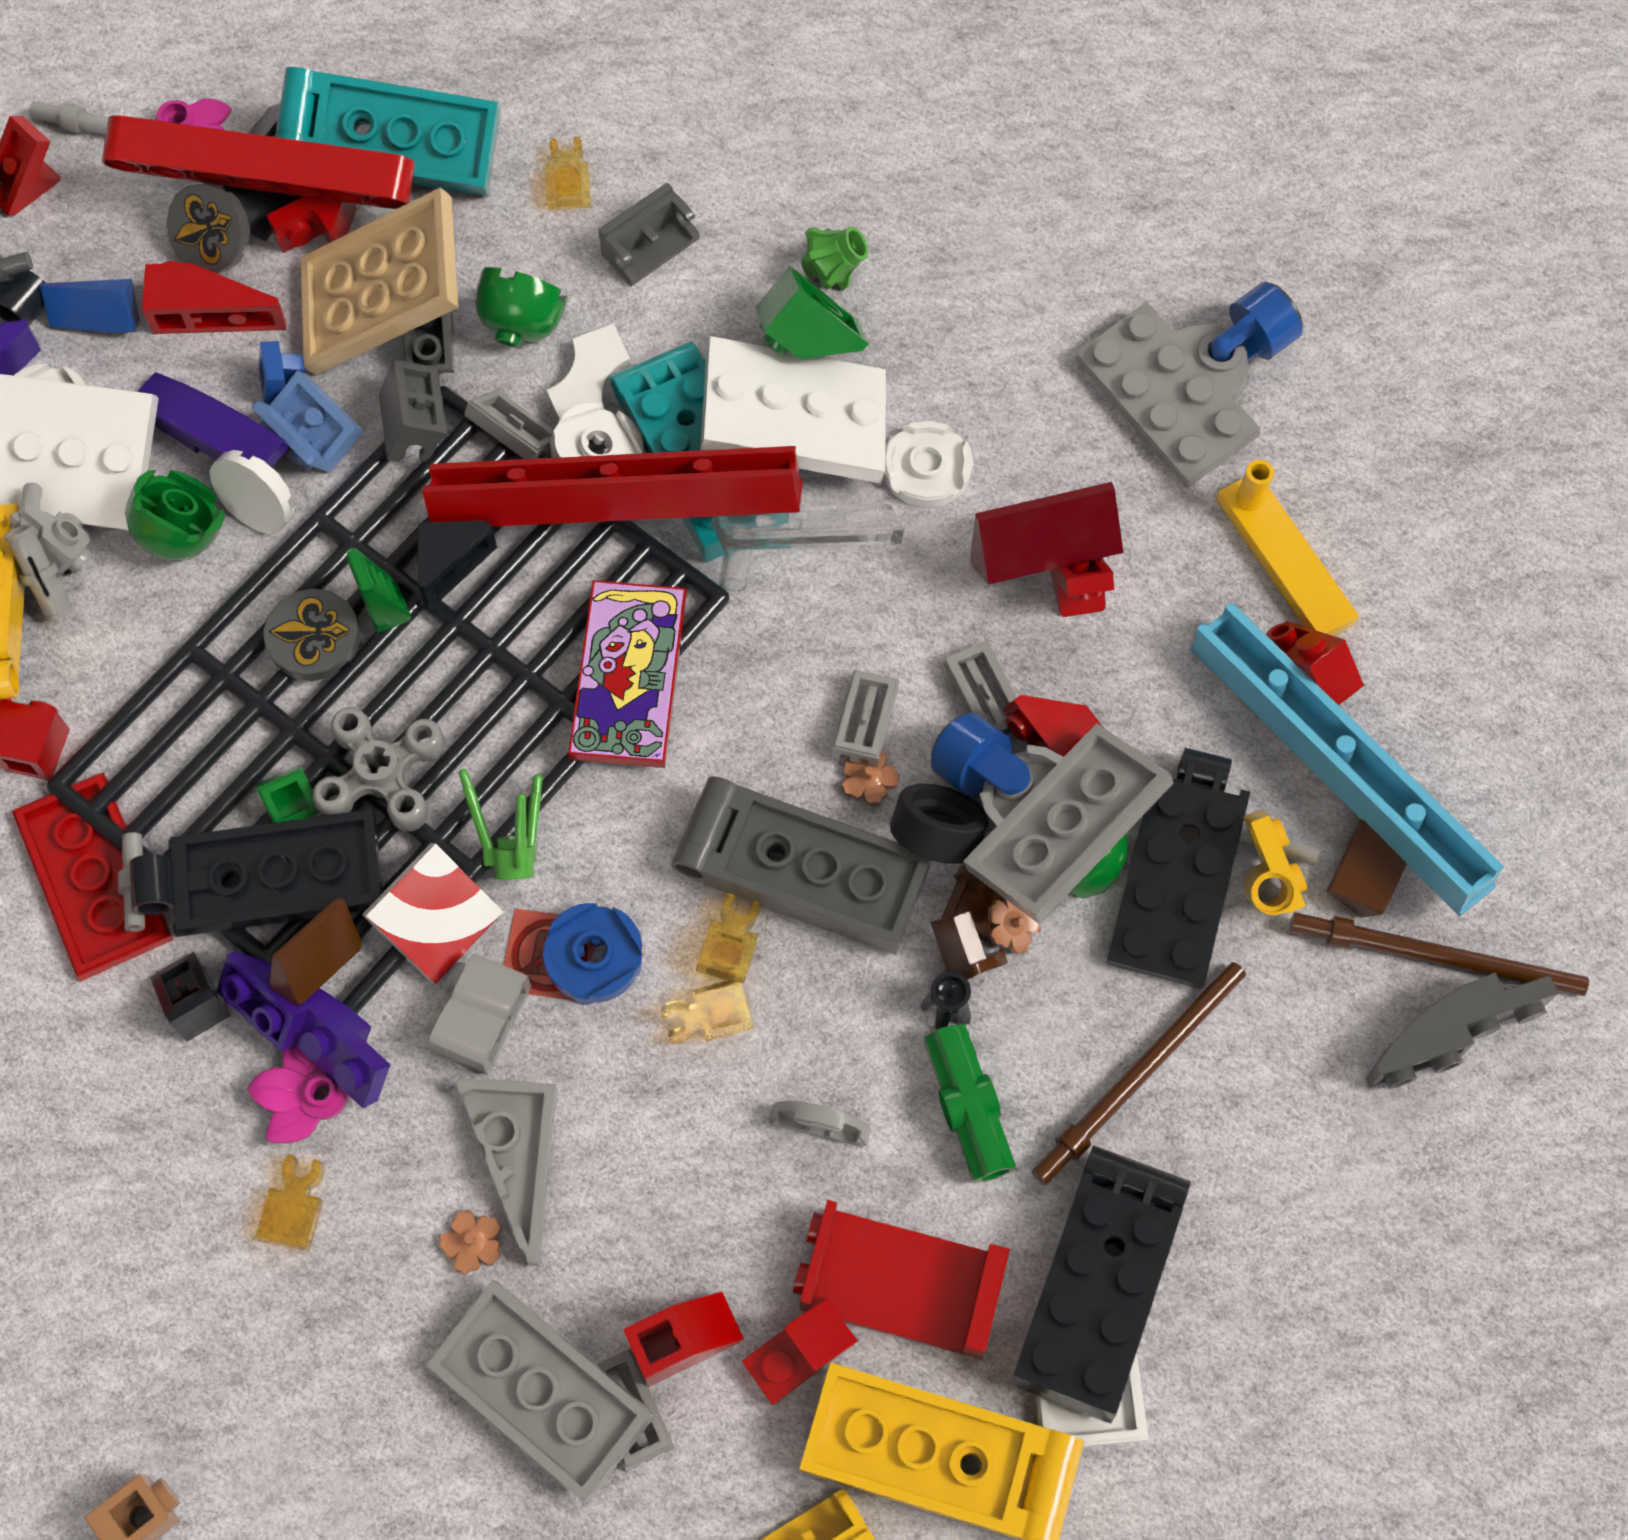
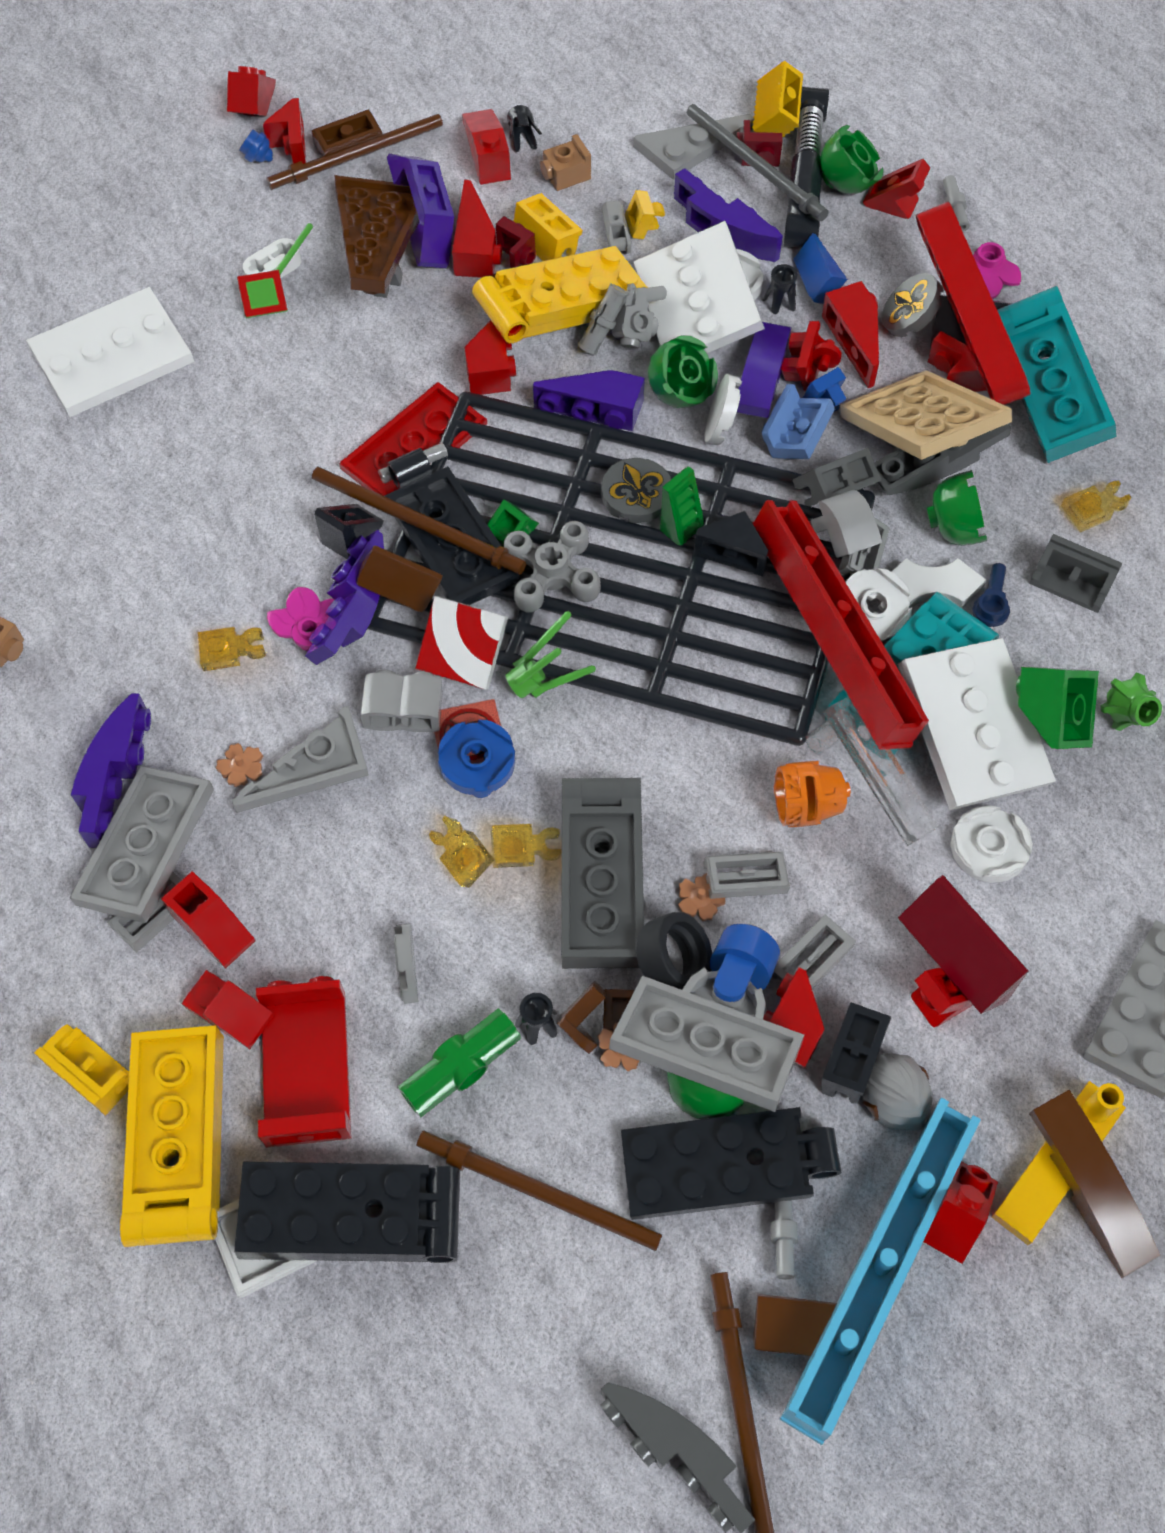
camera: 70 degrees right, 5 degrees down
tile [568,580,687,768] -> none
yellow plate [1243,809,1308,915] -> none
none -> dark purple slope [71,693,151,848]
none -> reddish brown bar [312,466,526,575]
none -> dark purple slope [533,370,645,432]
none -> black piece [762,264,798,314]
none -> orange helmet [774,761,851,827]
none -> red hips [781,321,842,391]
none -> light grey brick [811,490,883,558]
none -> black hinge [822,1002,891,1103]
none -> light grey hair [861,1053,933,1130]
none -> dark blue plate [972,563,1010,627]
none -> reddish brown slope [1029,1089,1161,1278]

